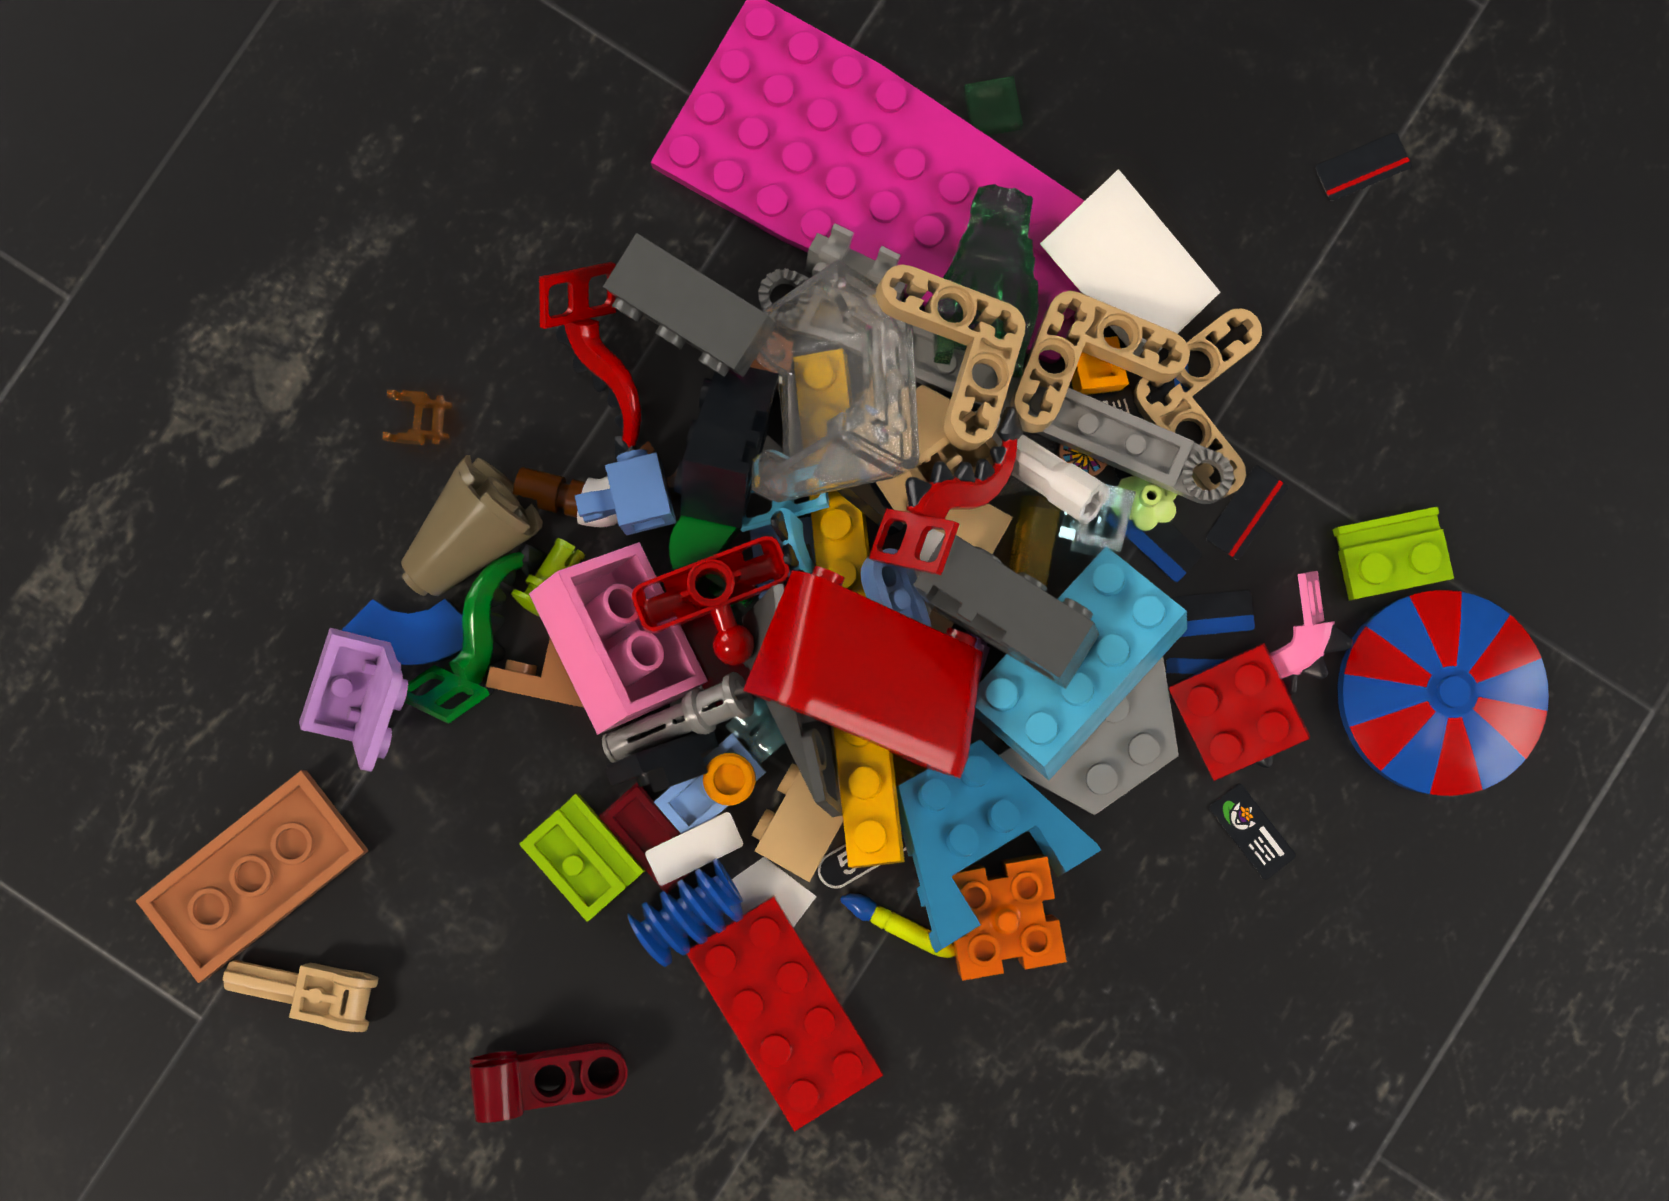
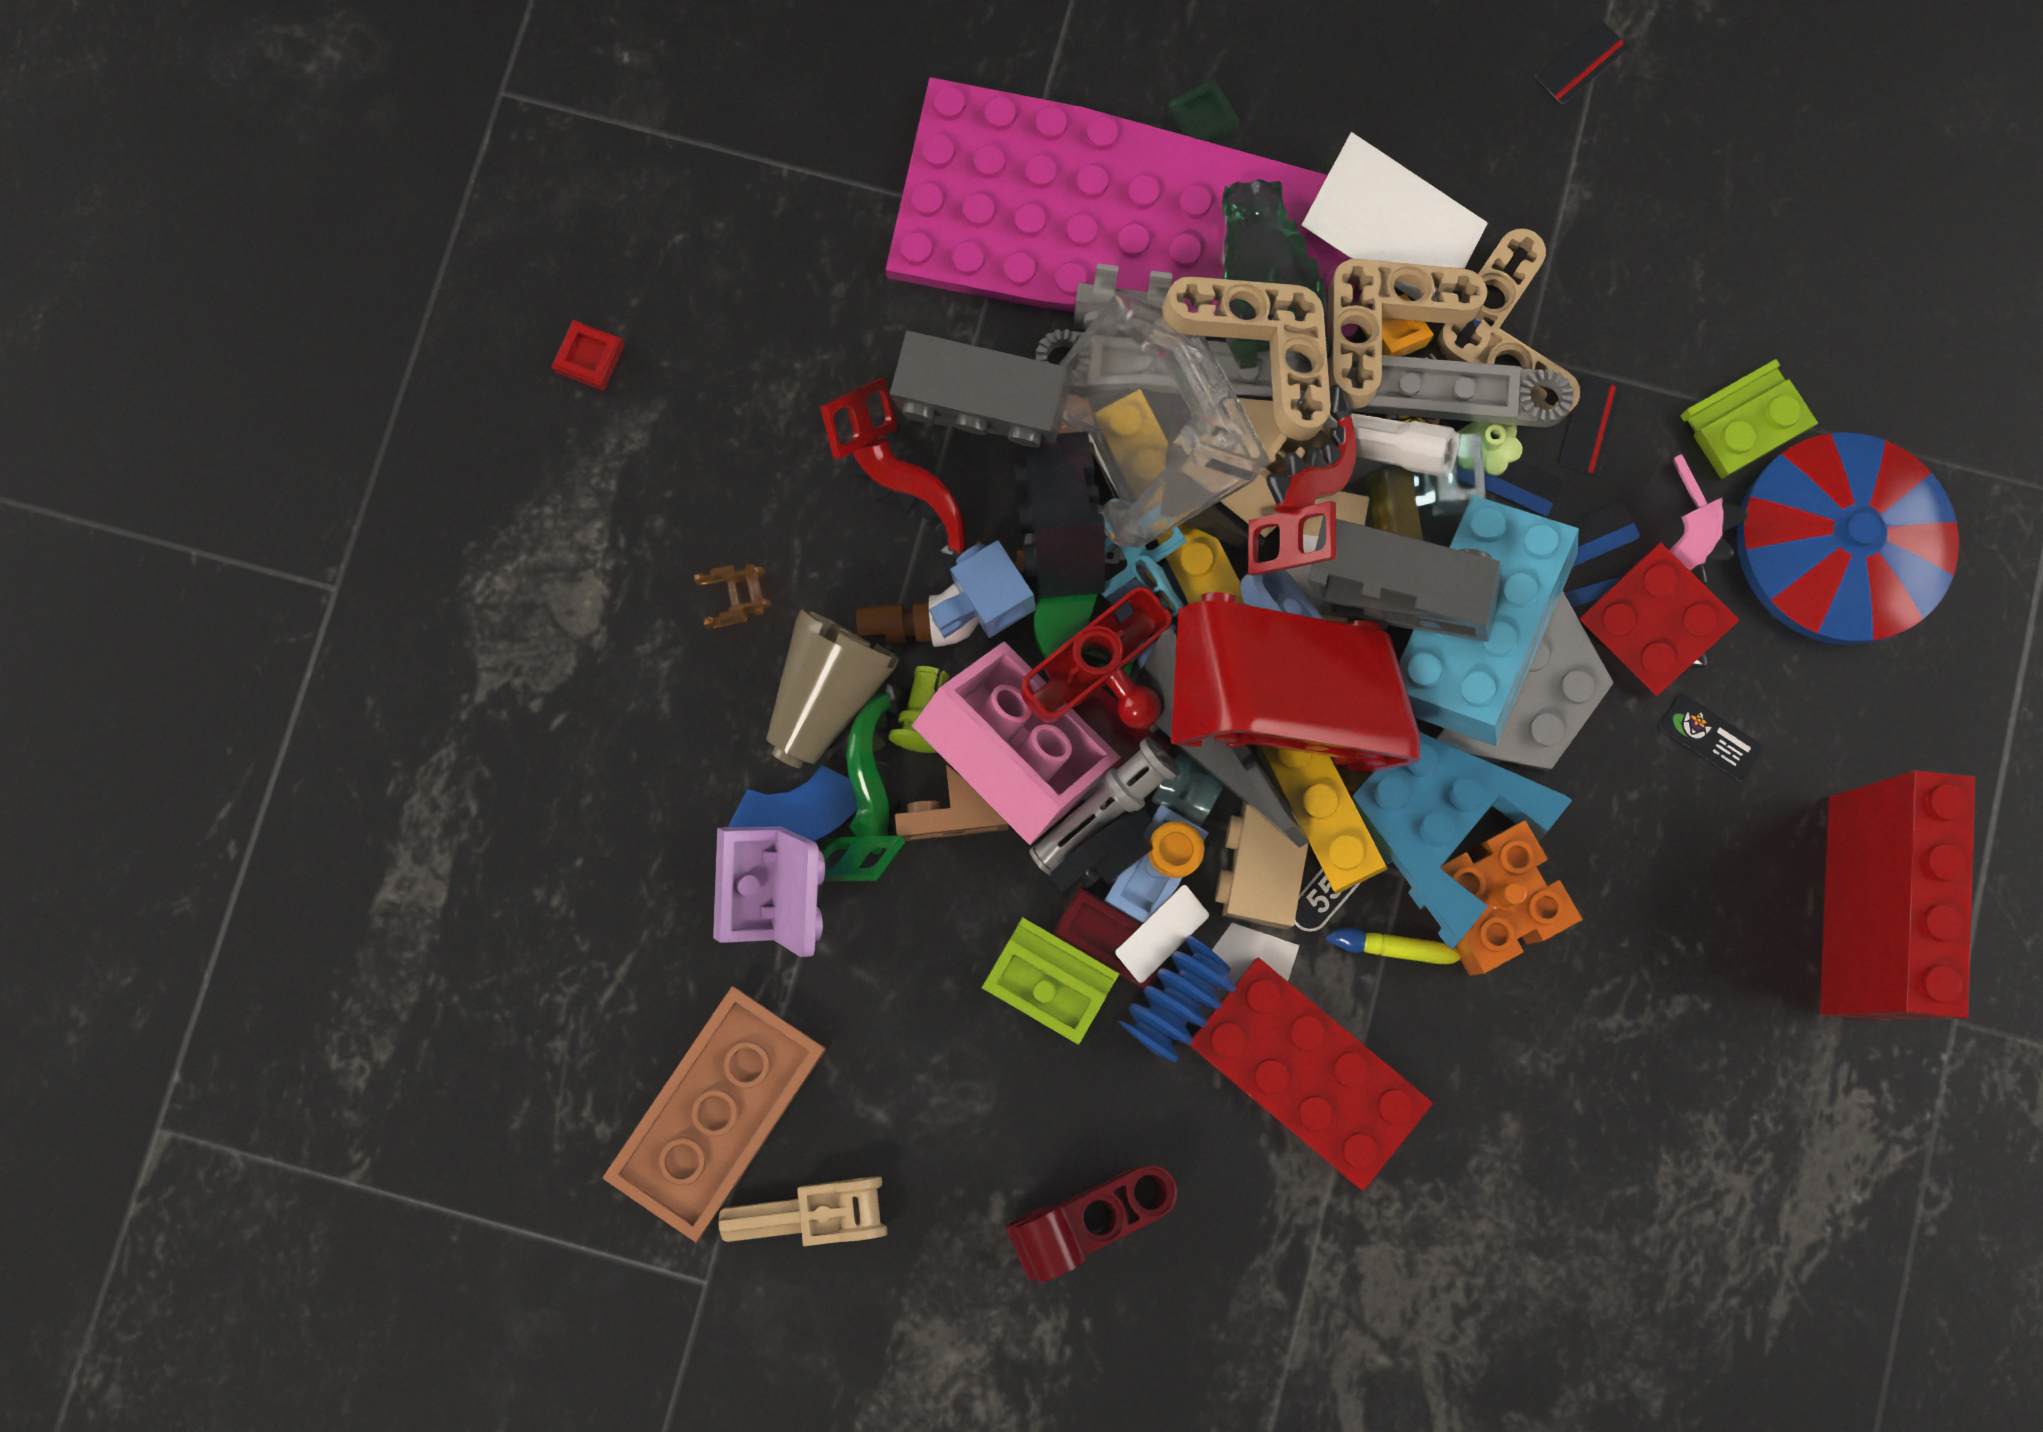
camera: 20 degrees left, 5 degrees down
none -> red tile [552,320,625,391]
none -> red brick [1820,770,1975,1021]

